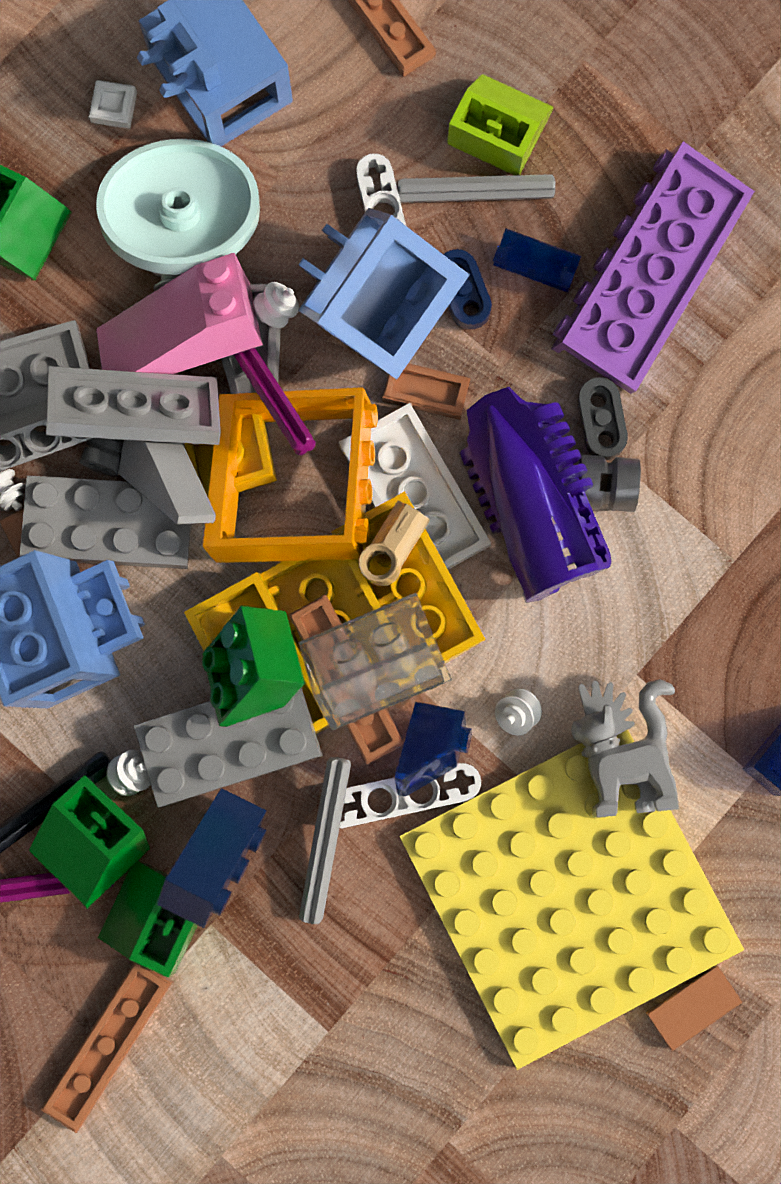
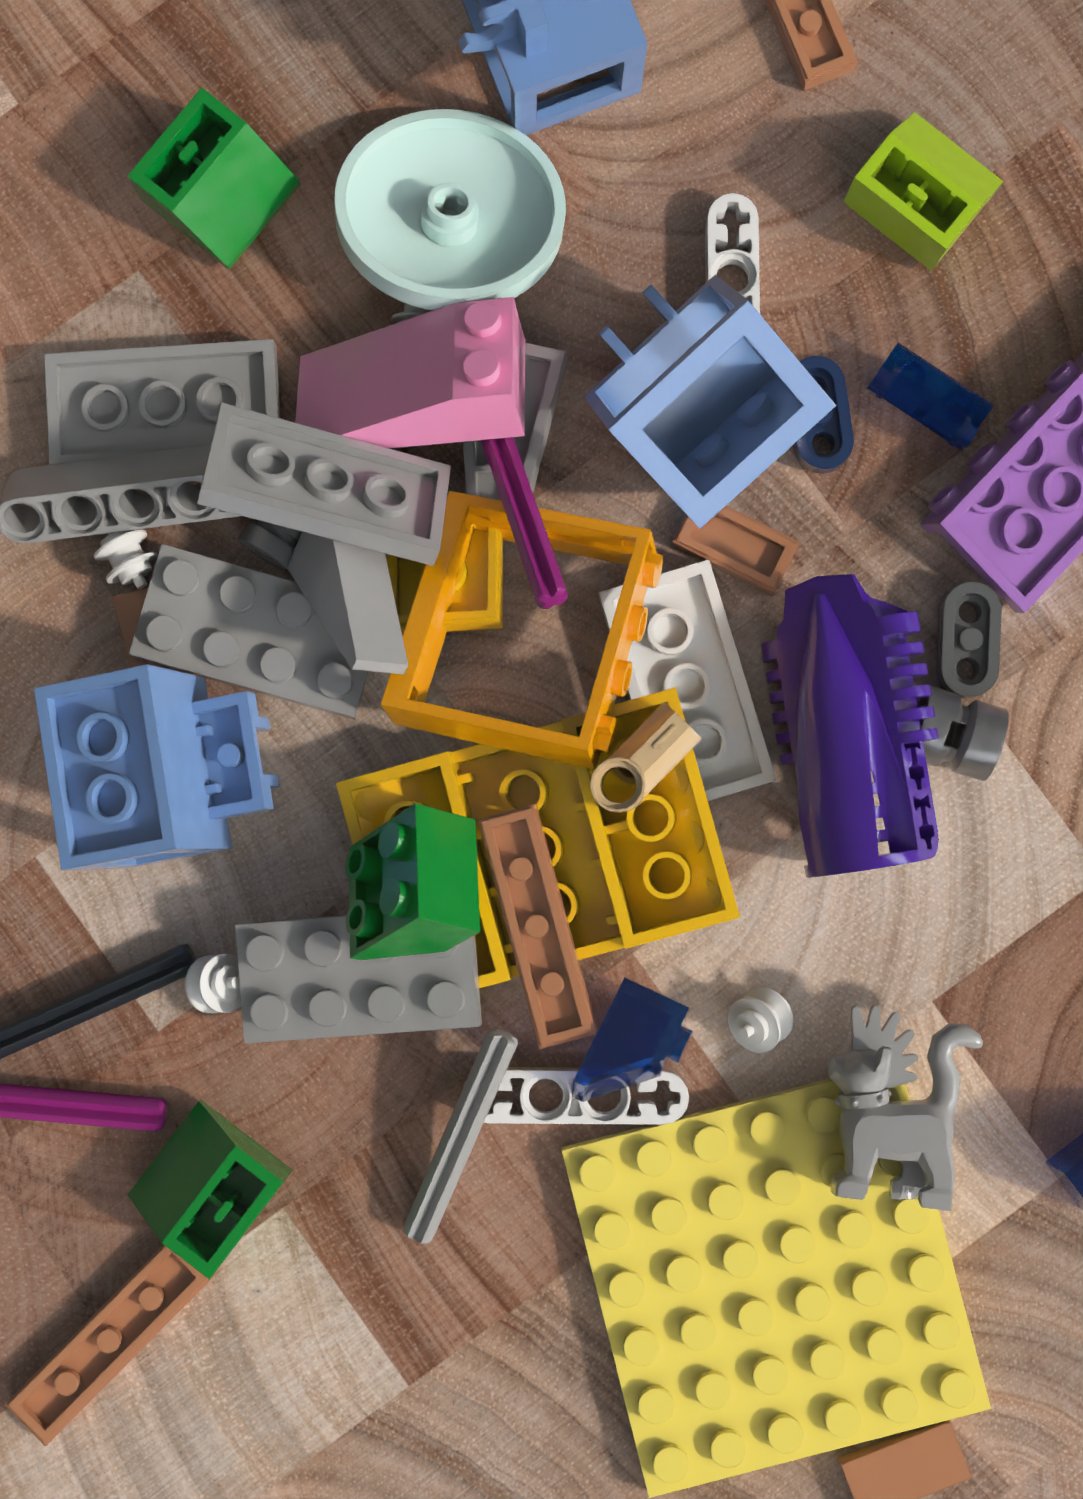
camera: 10 degrees right, 5 degrees up
green slope [29,775,151,908] -> none
white tile [89,80,137,129] -> none
dark blue brick [157,788,267,928] -> none
white wheel [253,282,299,328] -> none
clear slope [299,593,452,731] -> none
light grey axle [398,174,556,203] -> none

